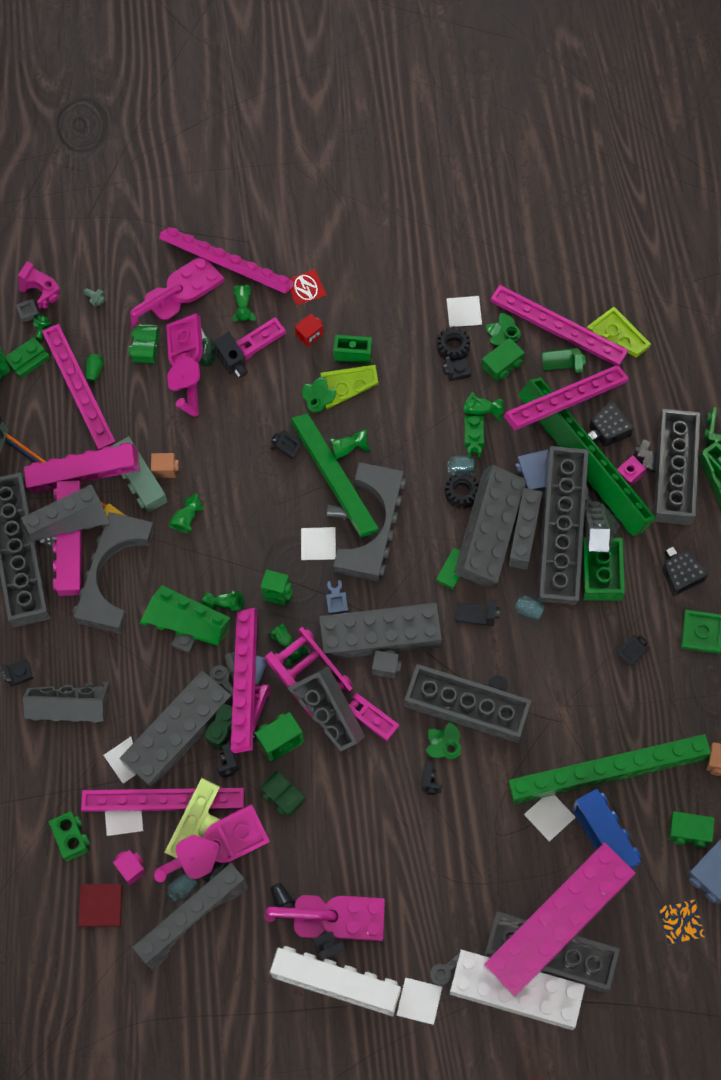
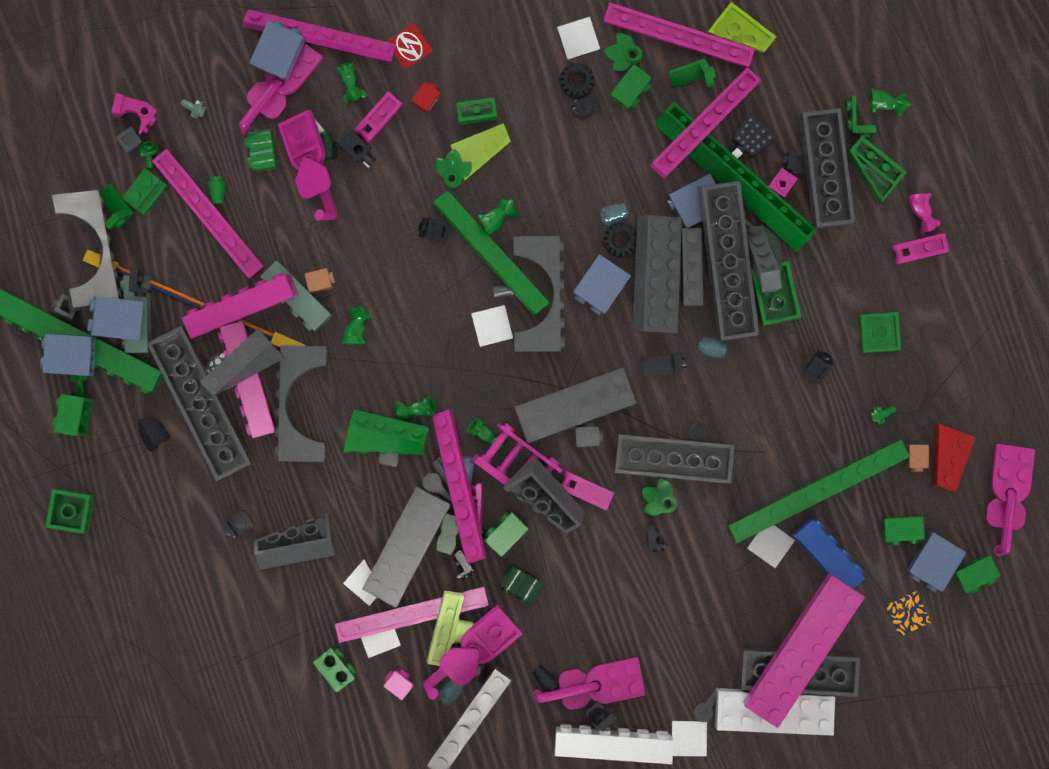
camera: 15 degrees left, 20 degrees up
dark red tile [78,884,123,927] -> none
green brick [260,569,293,606] -> none
sand blue plate [326,580,348,615] -> none
green tile [436,548,461,590] -> none
green animal [463,392,504,421] -> none
green plate [464,416,484,458] -> none
black torso [662,547,708,597] -> none
none -> sand blue brick [250,20,306,81]
none -> sand blue brick [573,254,631,315]
none -> green plate [871,406,896,425]

